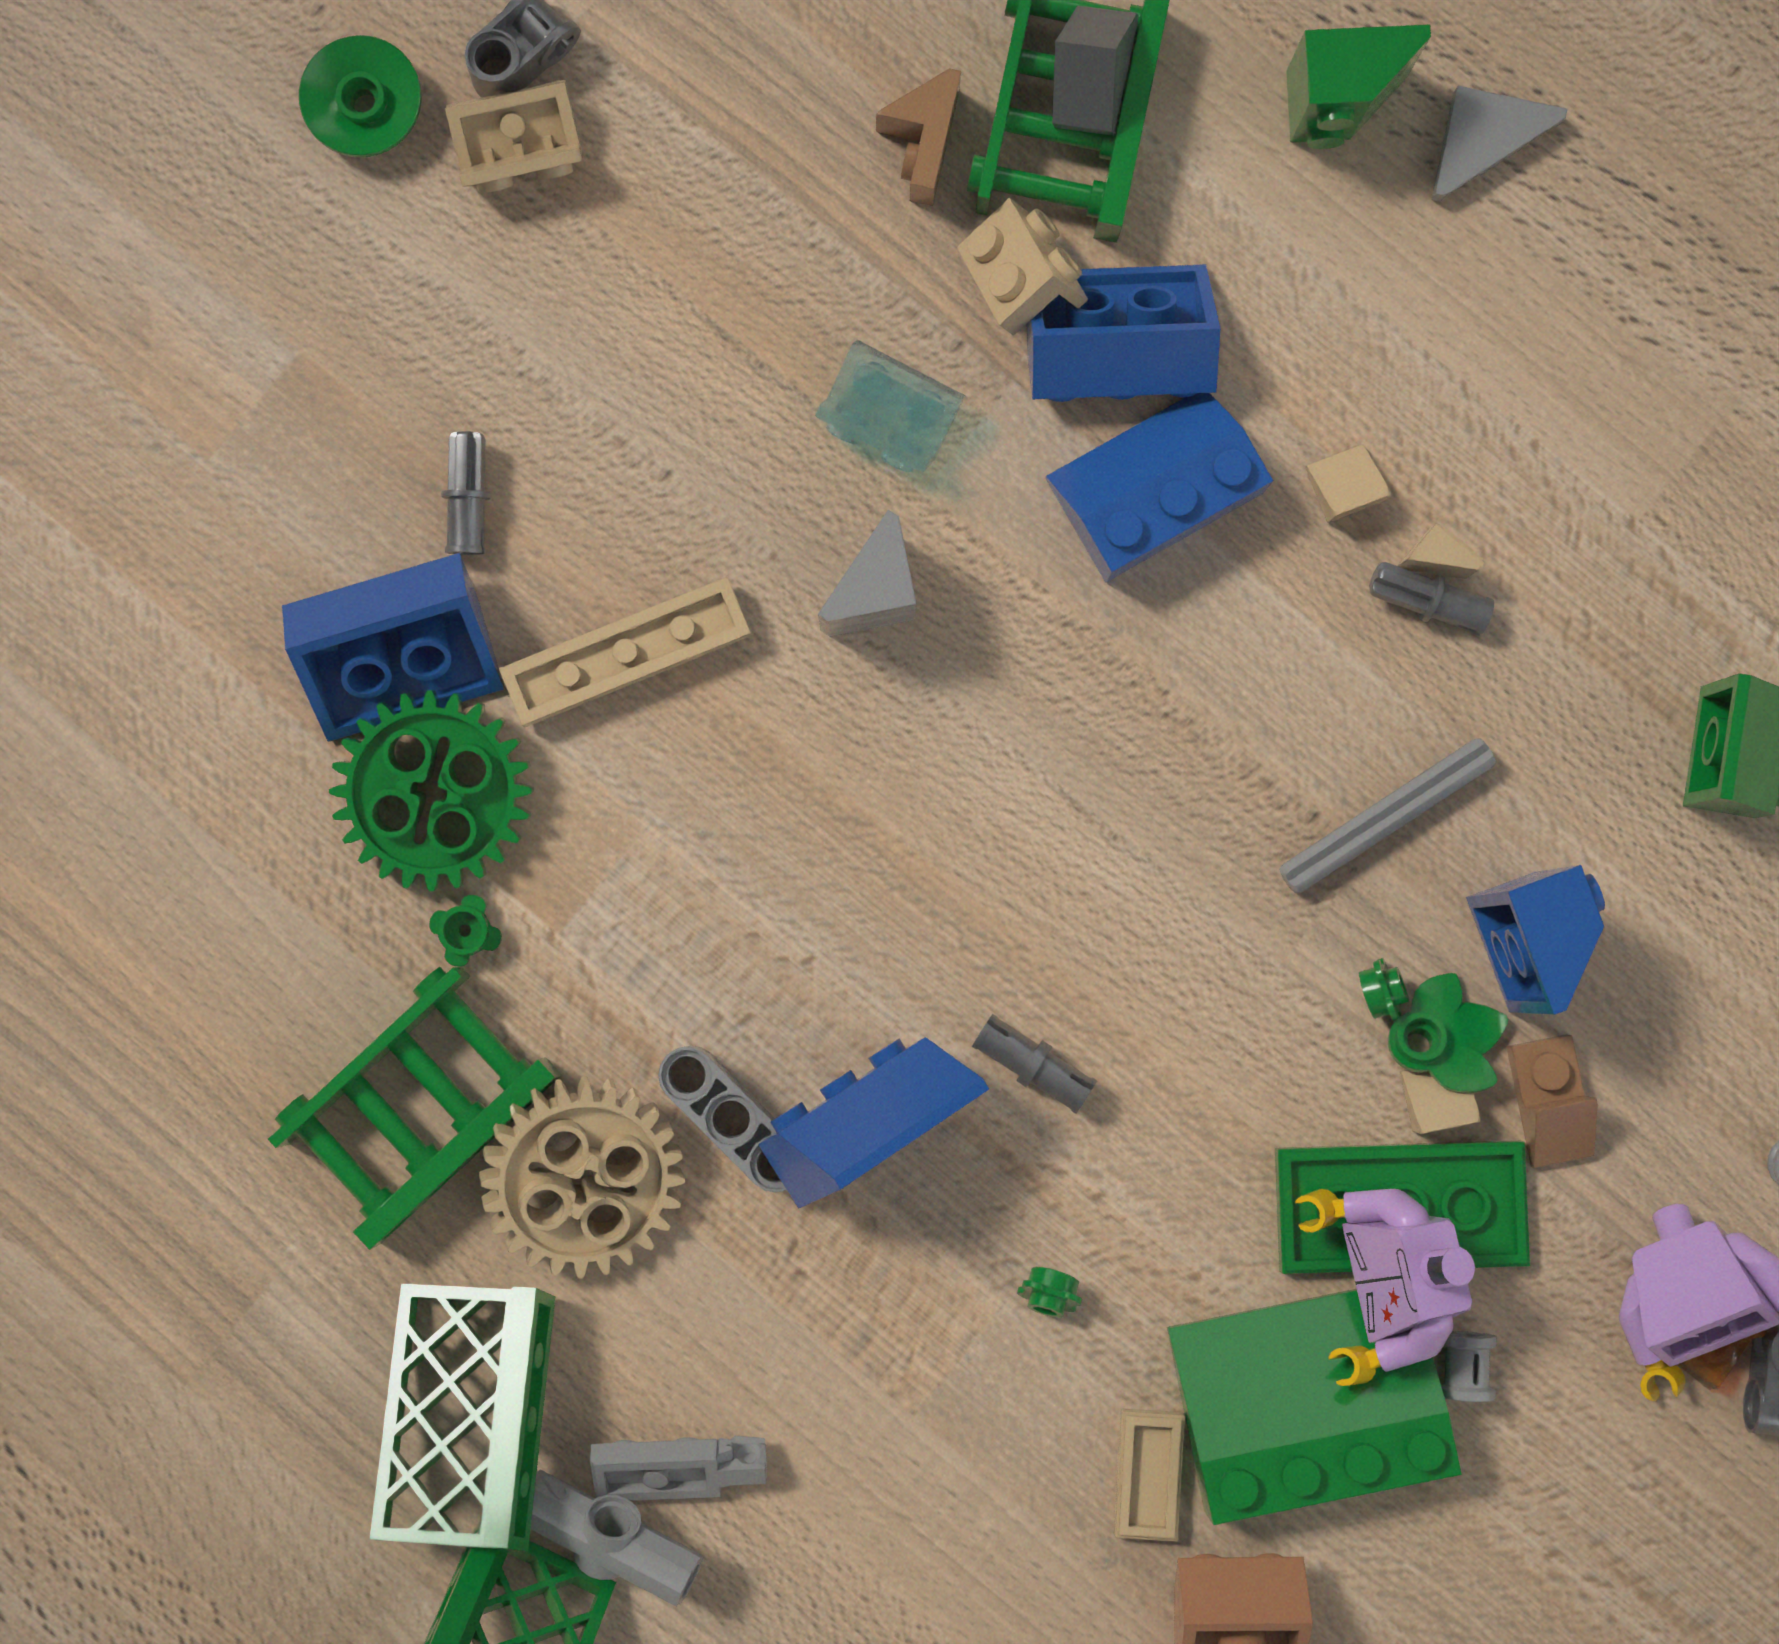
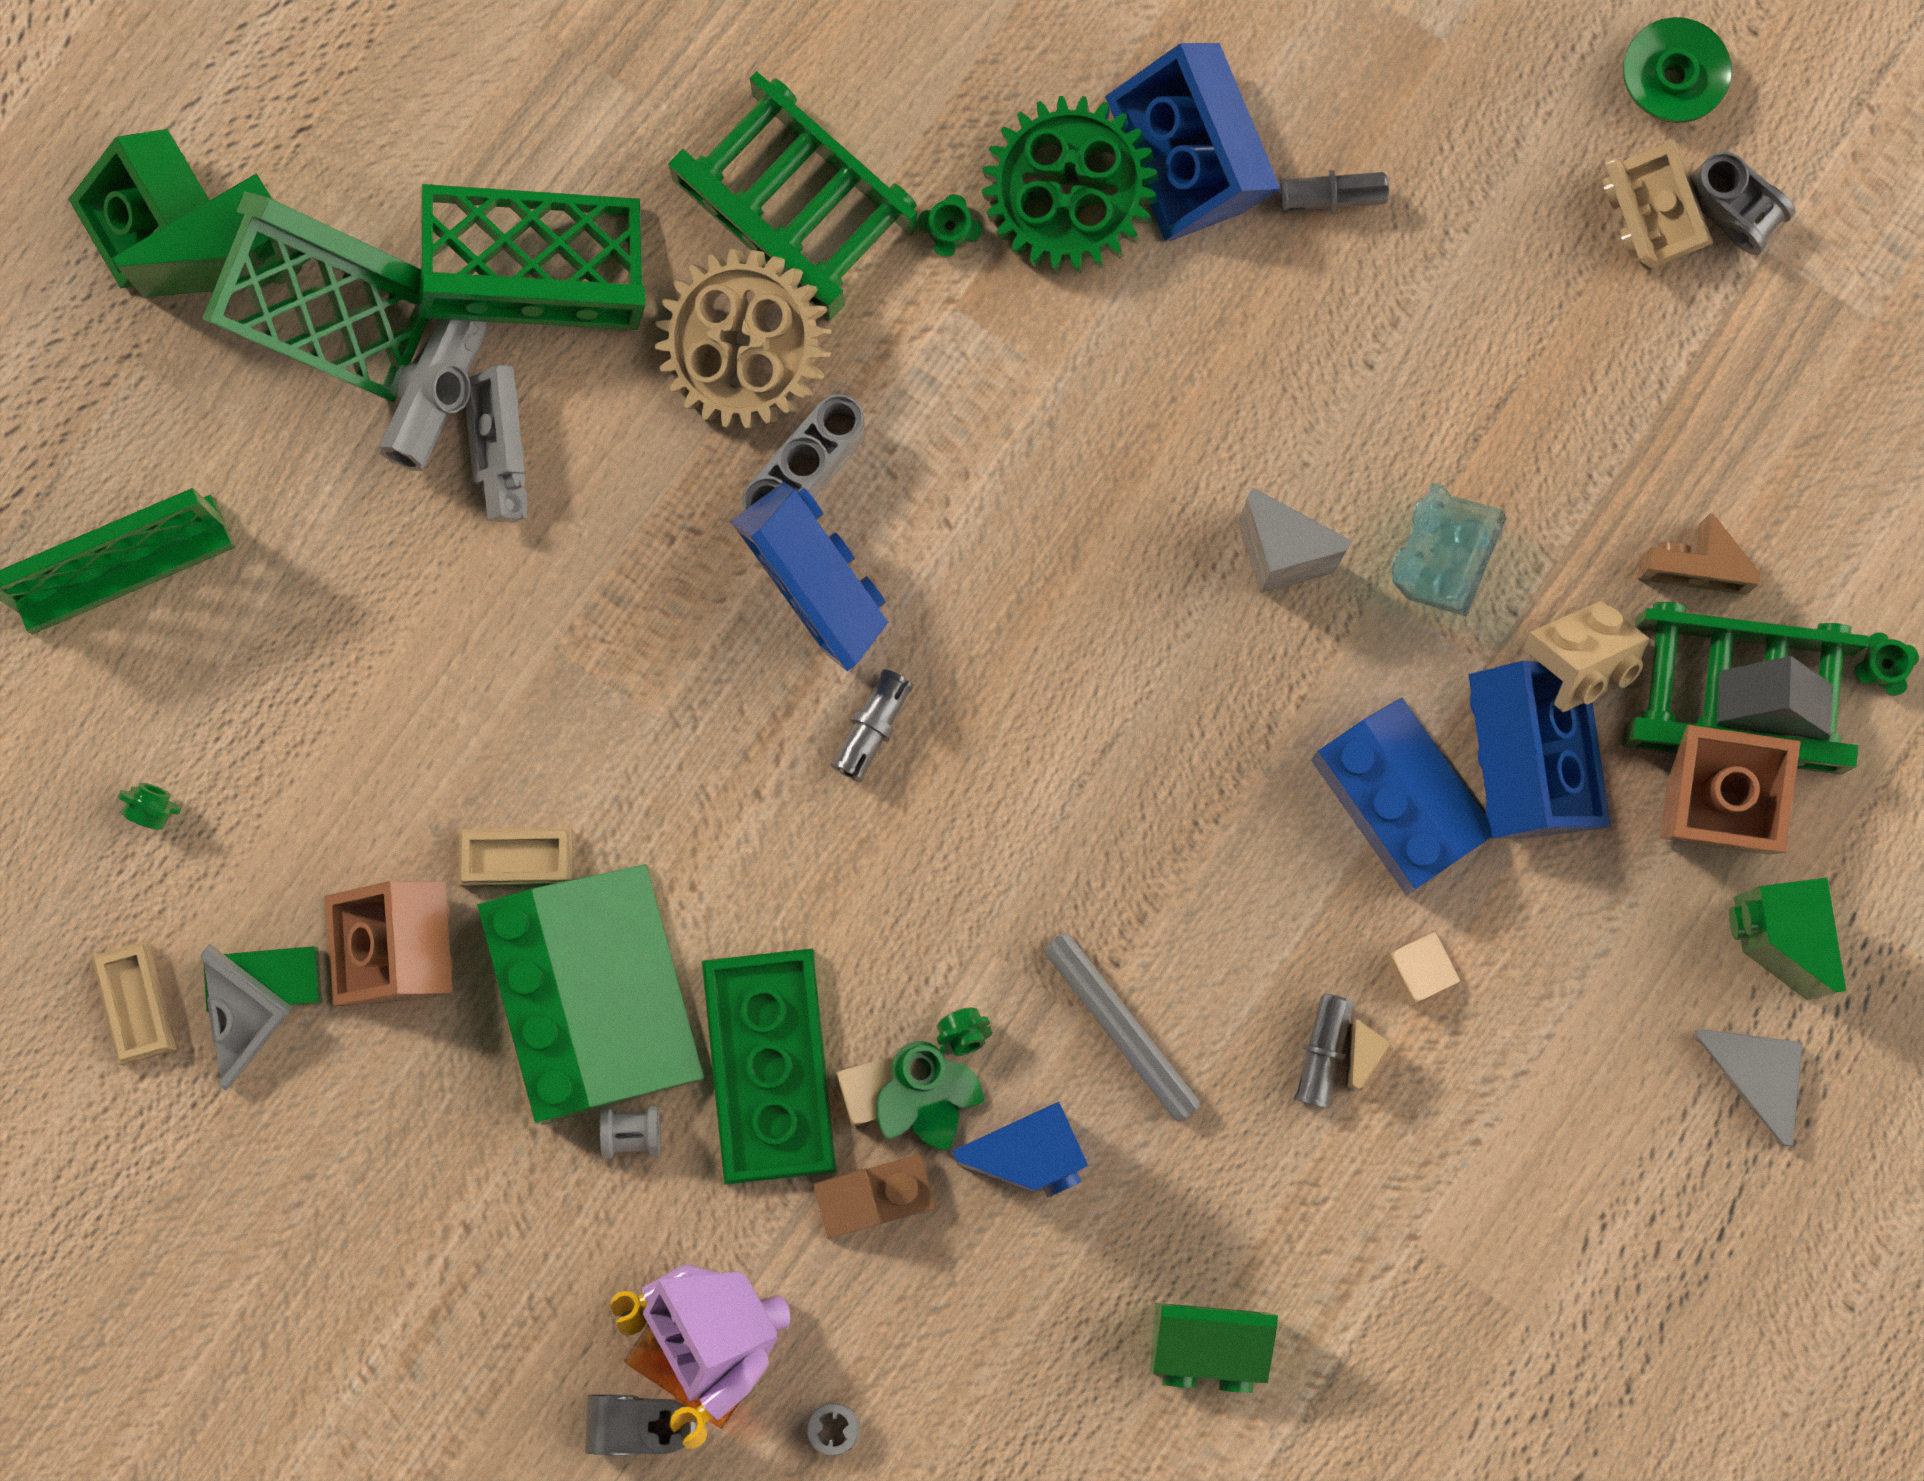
camera: 90 degrees right, 5 degrees down
tan plate [499,576,752,728] -> none
green plate [1017,1267,1082,1318] -> none
lavender torso [1295,1189,1475,1386] -> none
none -> nougat slope [1659,725,1801,855]

